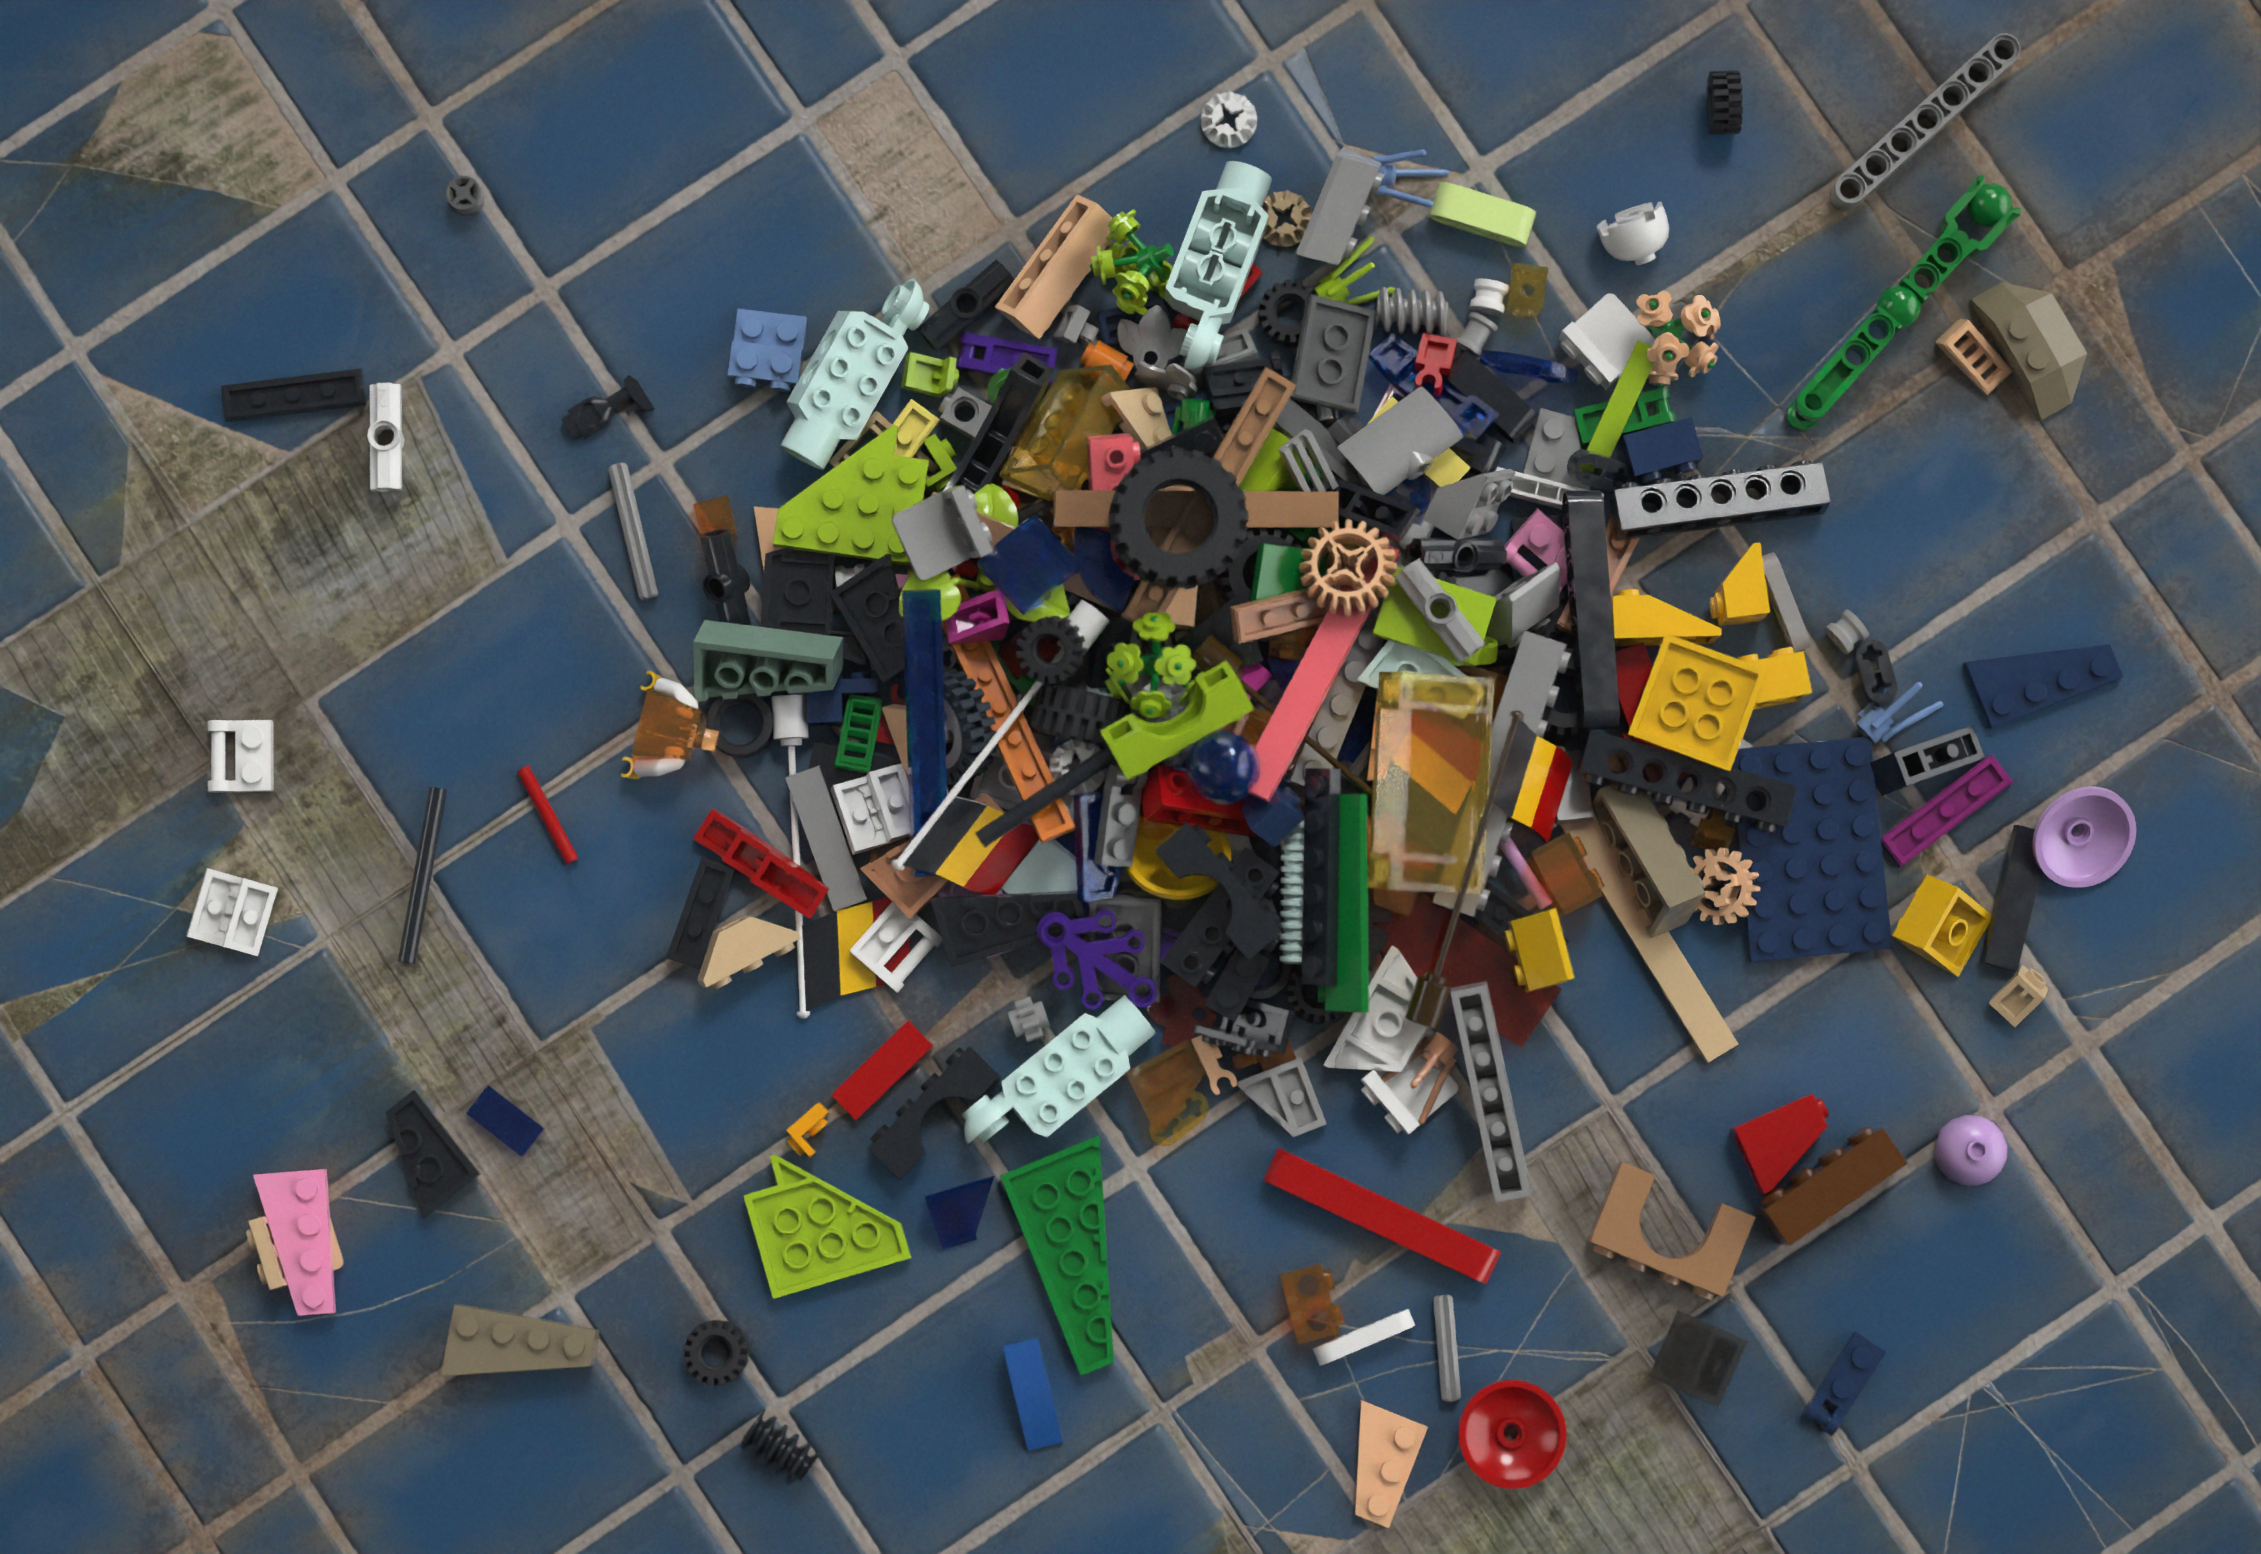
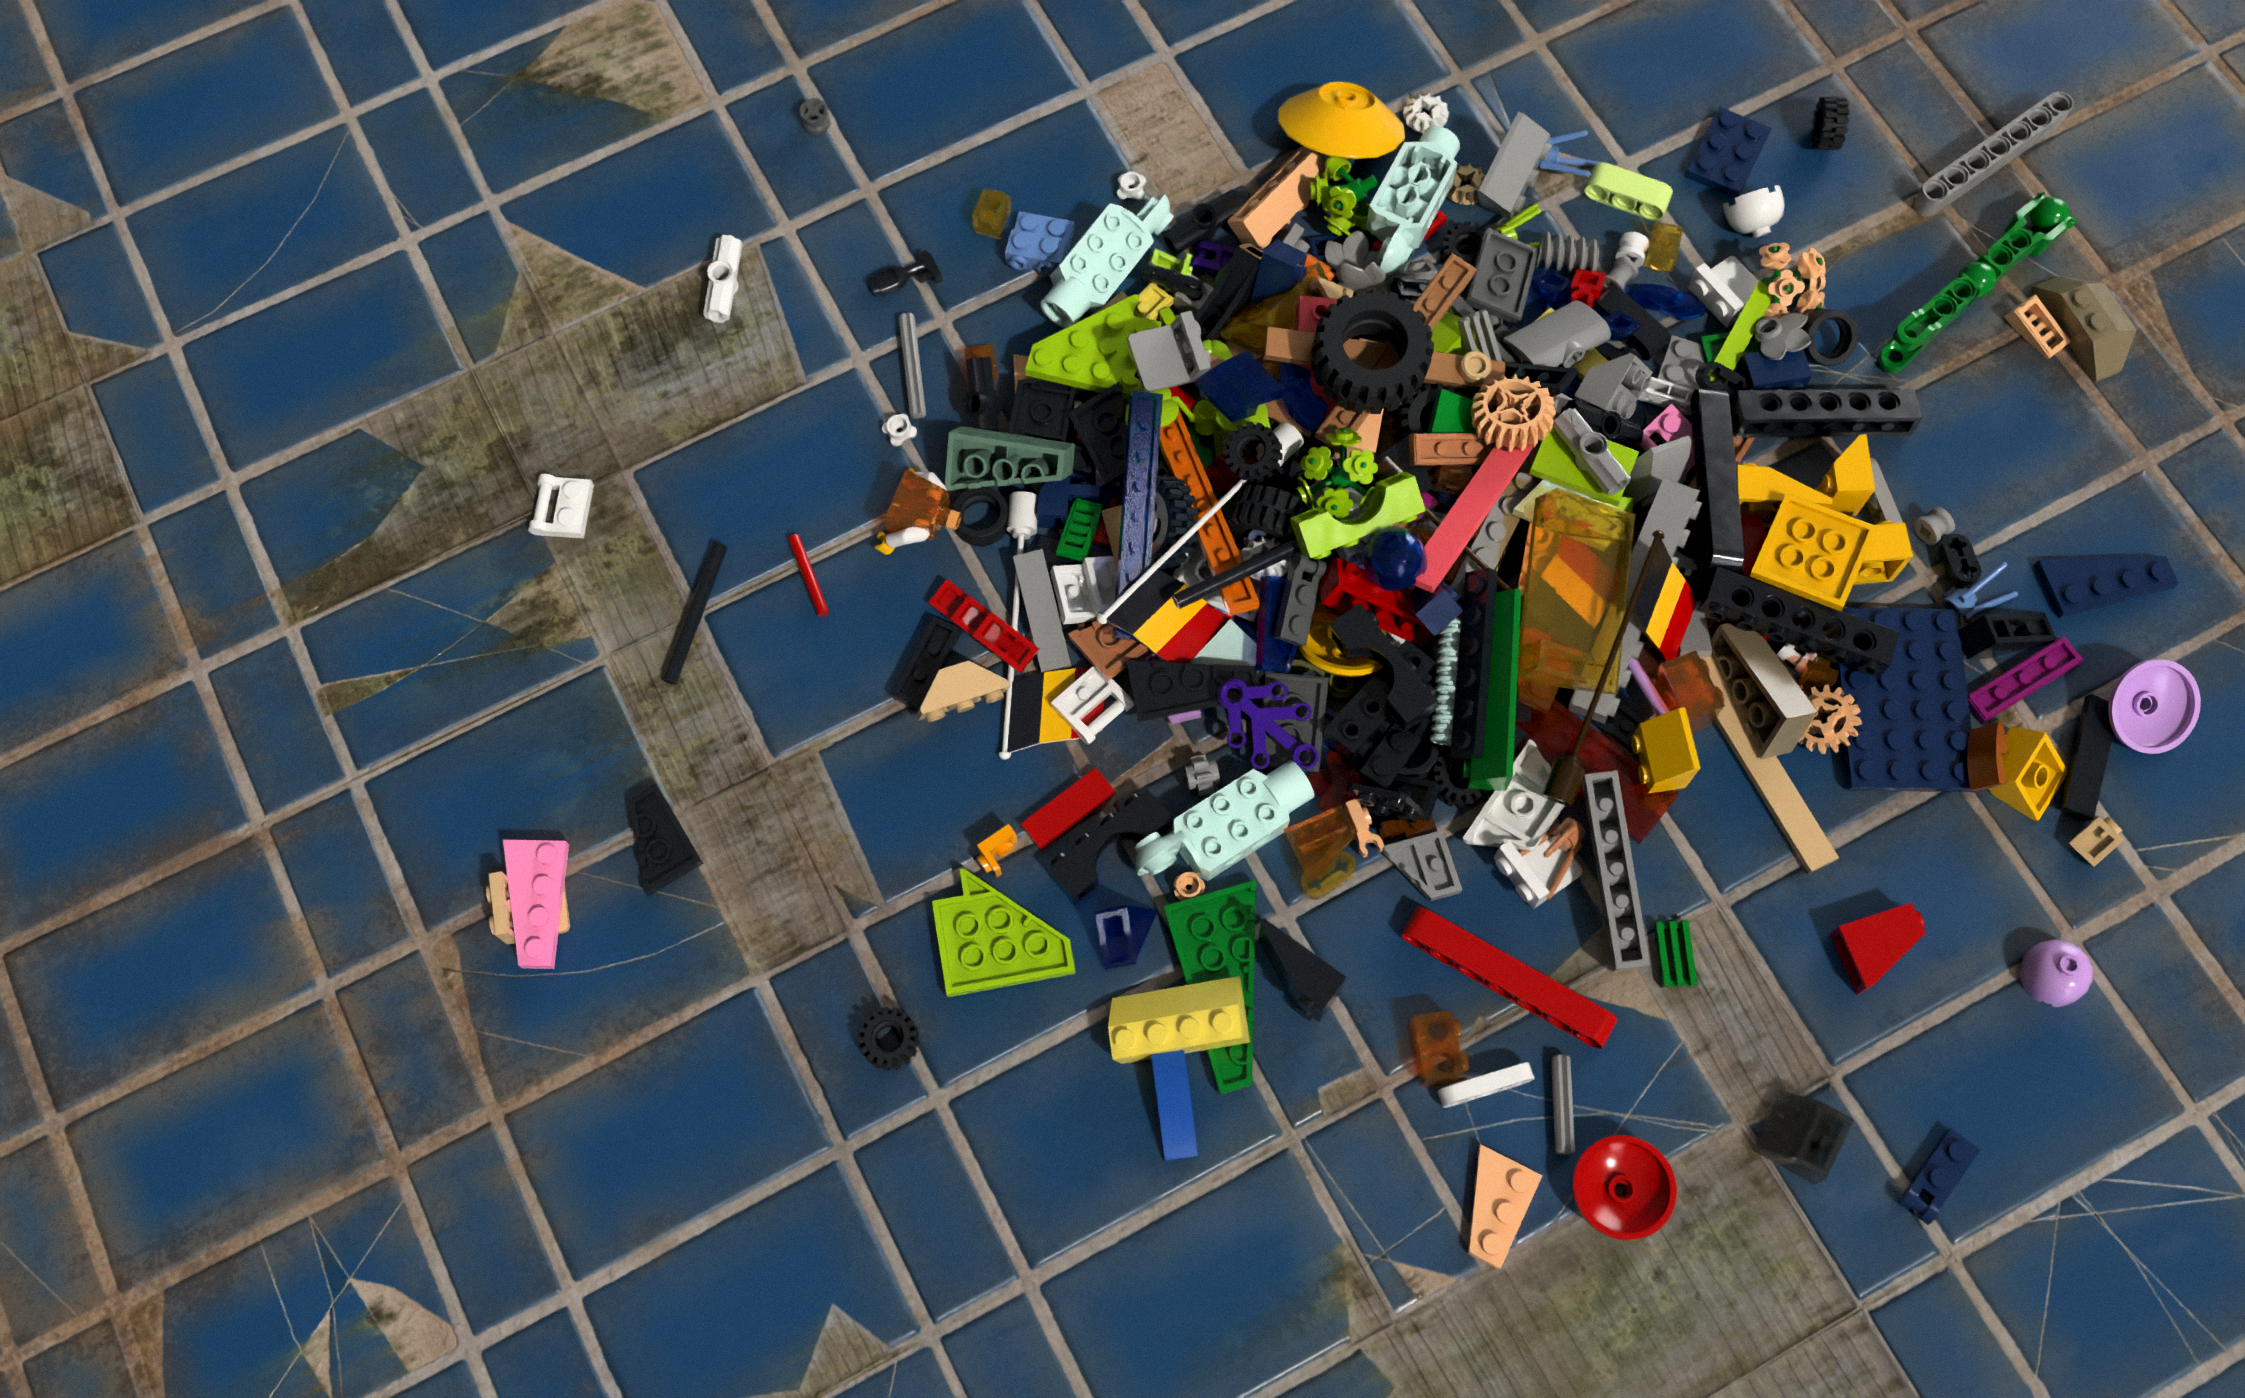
camera: 10 degrees right, 15 degrees down
white slope [186,868,278,956] -> none
black tile [221,368,367,422] -> none
dark tan wedge [440,1304,601,1376] -> none
clear blue tile [466,1085,545,1157] -> none
black piece [740,1409,822,1485] -> none
dark pink slope [946,588,1009,644] -> none
medium nougat arch [1587,1162,1755,1301] -> none
reddish brown brick [1755,1126,1908,1246] -> none
none -> white plate [882,414,917,446]
none -> clear yellow brick [972,188,1012,240]
none -> light yellow slope [1108,976,1250,1064]
none -> white plate [1117,172,1146,200]
none -> black pin [1143,262,1203,298]
none -> light nougat plate [1173,872,1205,901]
none -> dark blue slope [1251,239,1307,303]
none -> black slope [1258,919,1347,1022]
none -> yellow dish [1278,82,1405,159]
none -> tan tile [1459,351,1491,383]
none -> green tile [1654,920,1698,988]
none -> dark blue plate [1685,107,1772,198]
none -> light grey plate [1754,313,1811,360]
none -> black tyre [1801,308,1858,366]
none -> dark orange slope [1967,722,2008,791]

